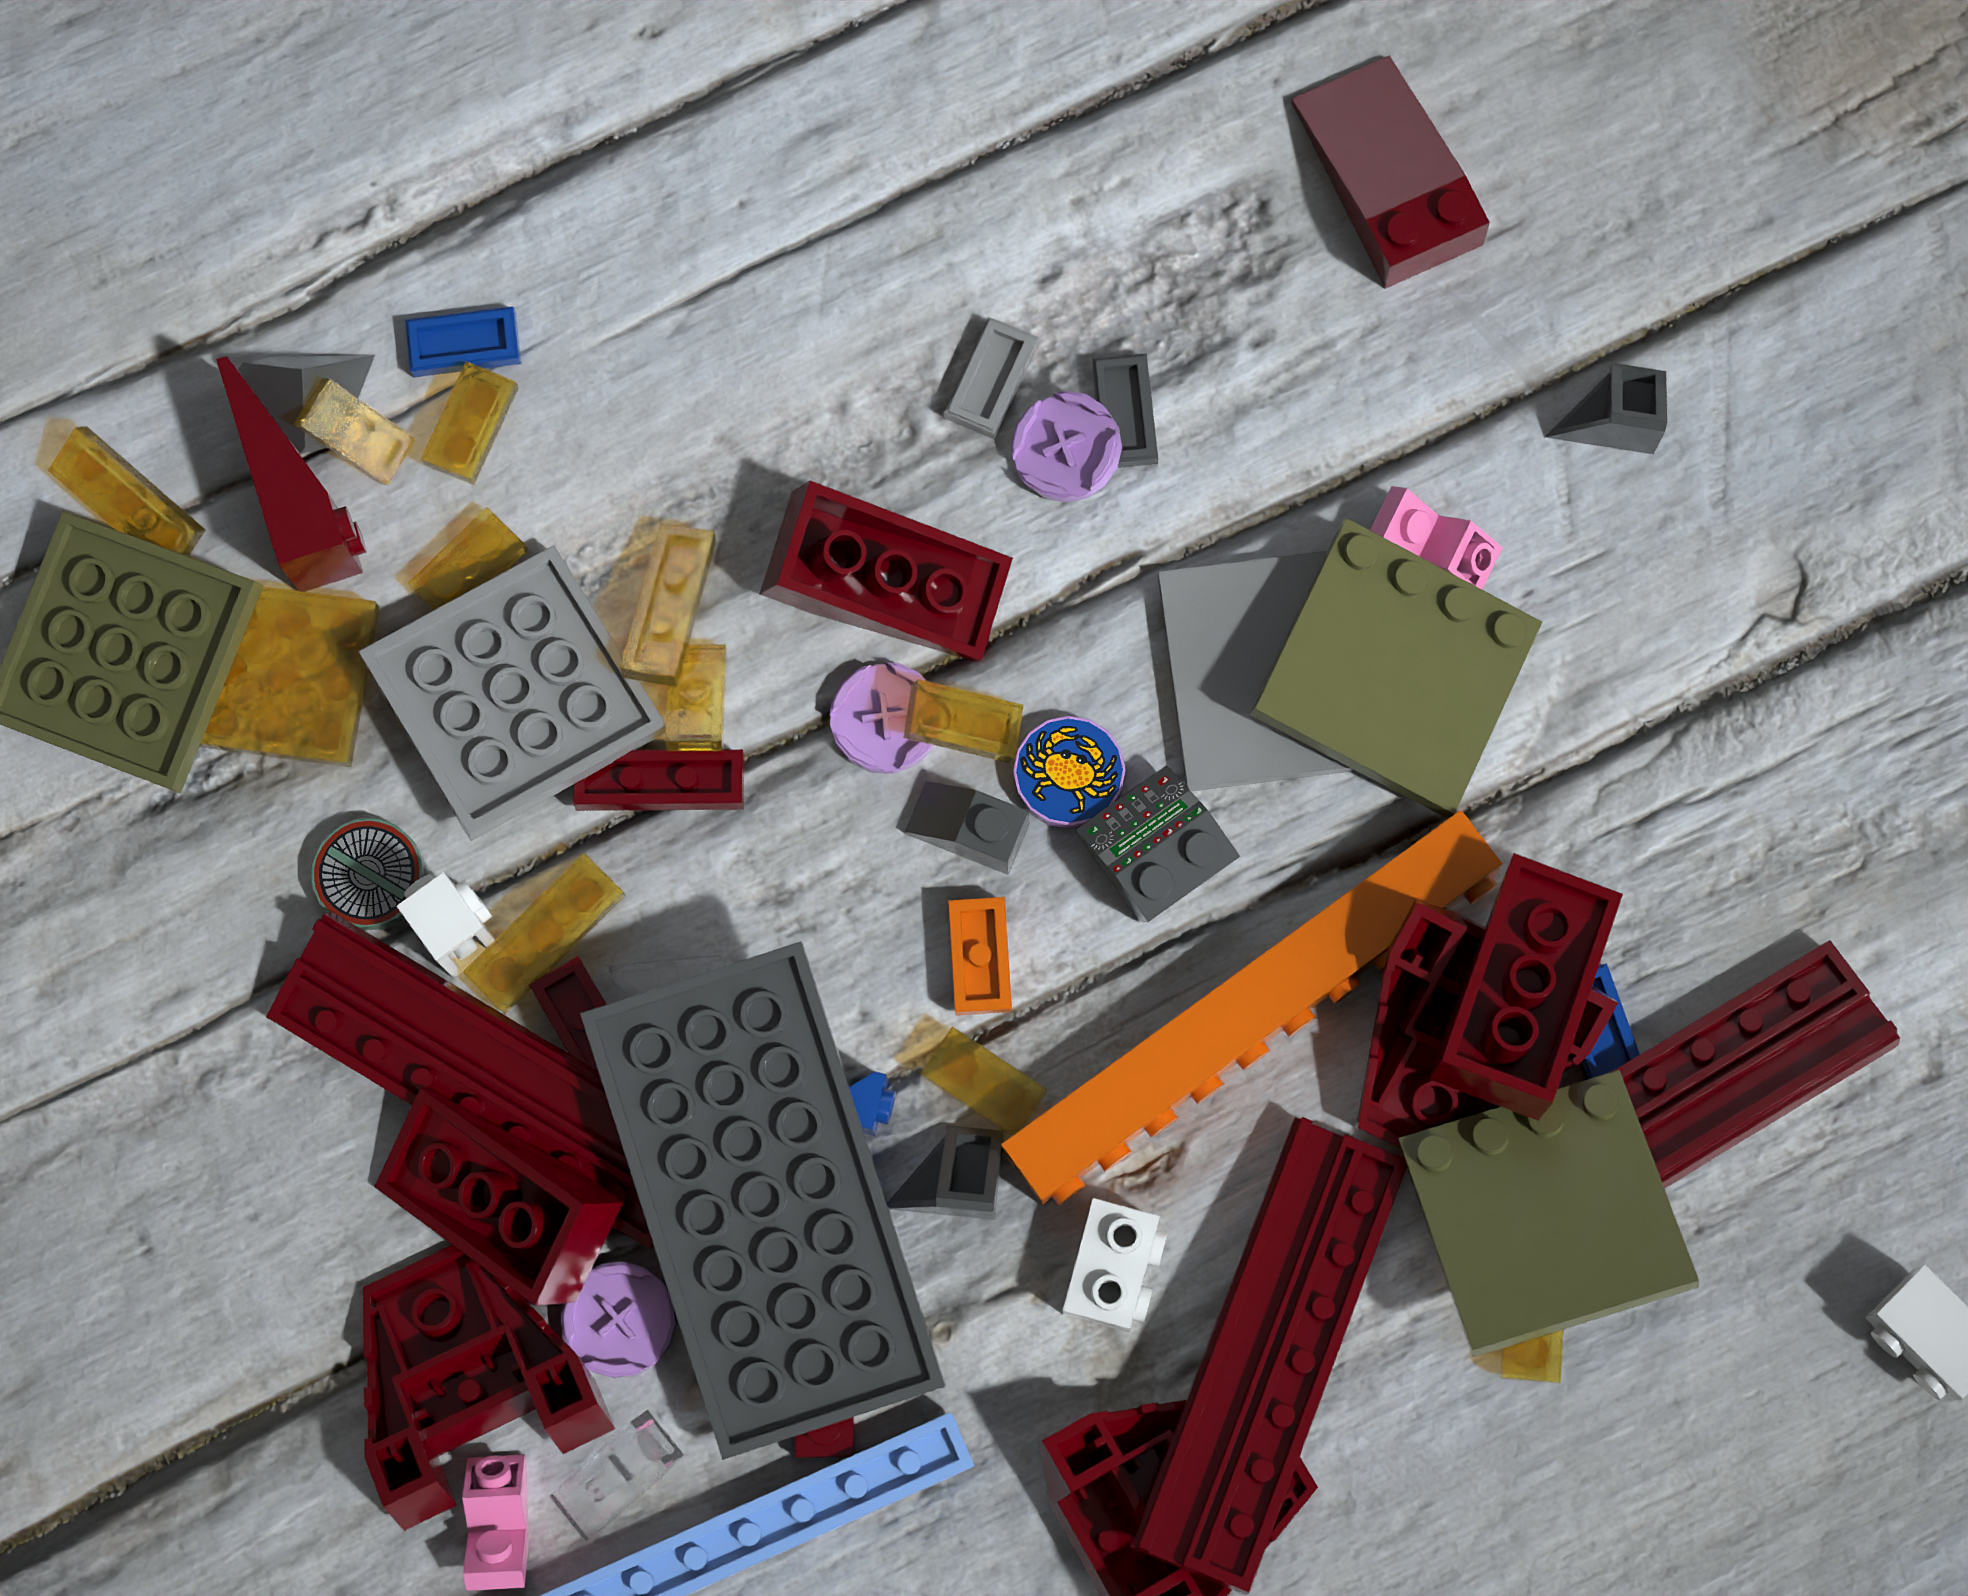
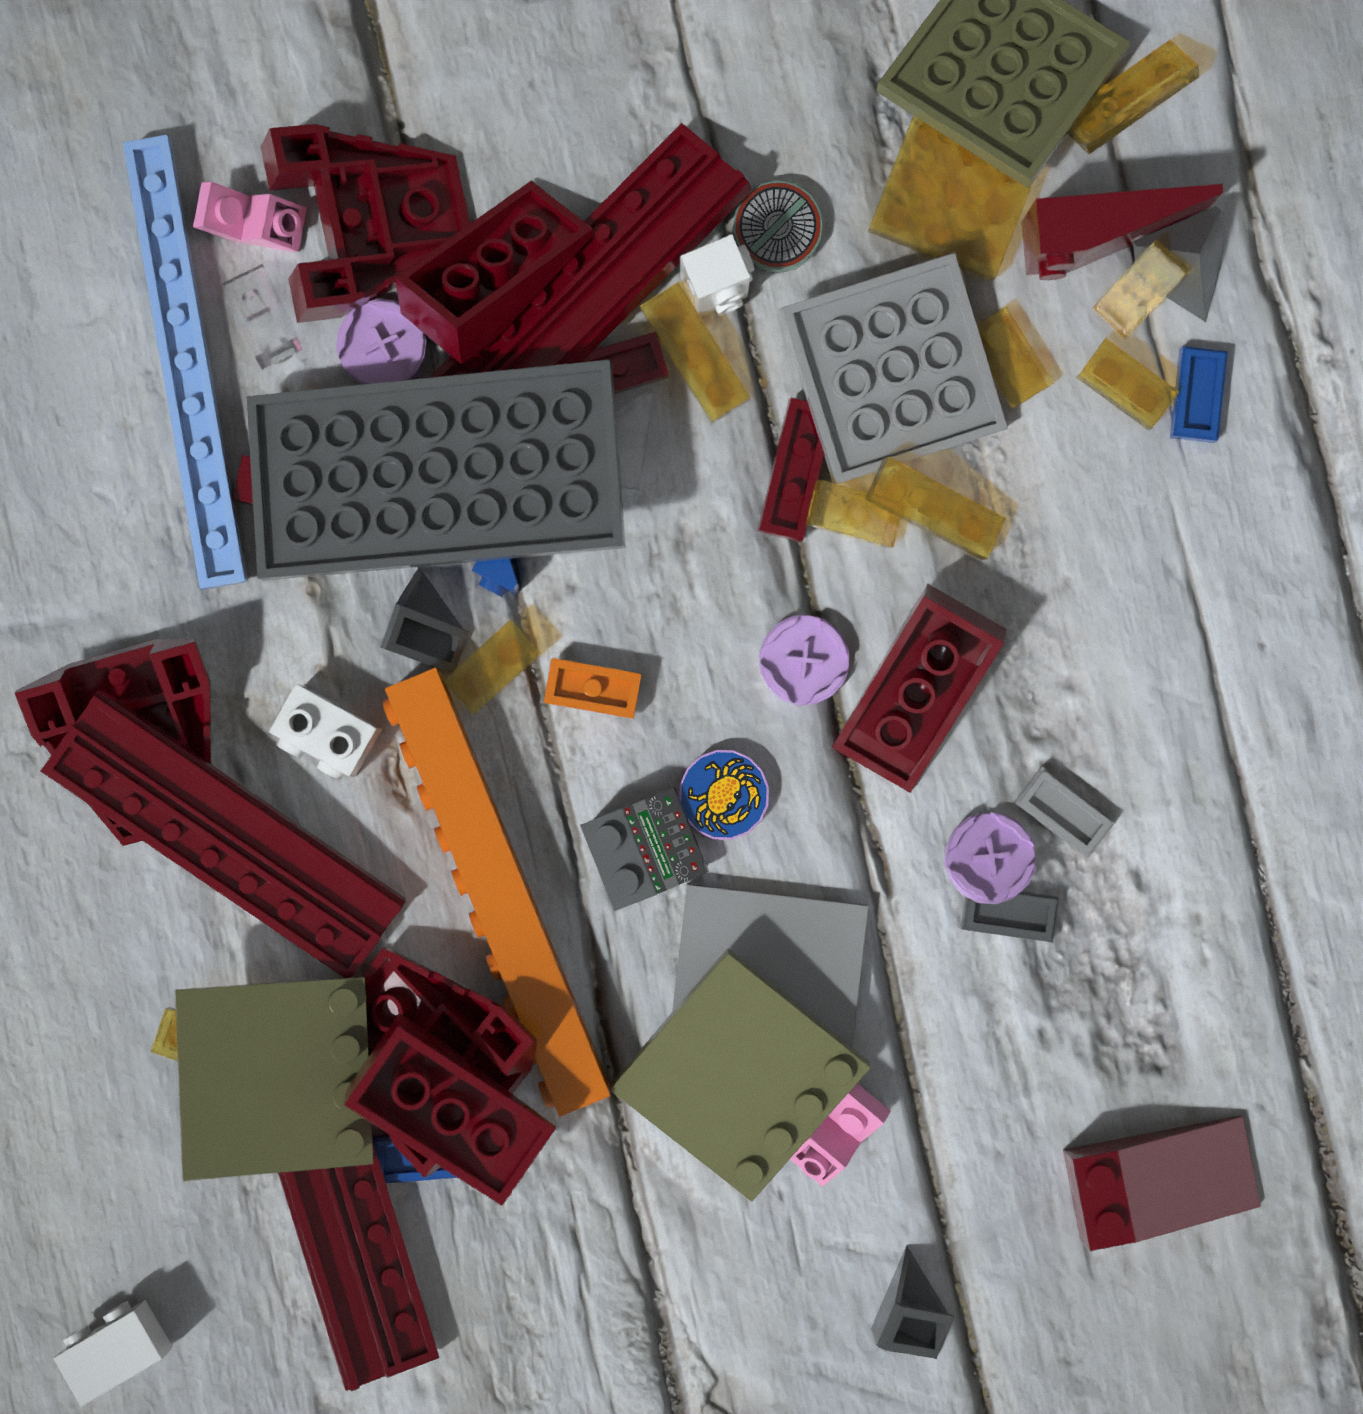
camera: 95 degrees right, 10 degrees up
clear yellow plate [903,679,1024,763] -> none
dark grey slope [905,781,1030,875] -> none

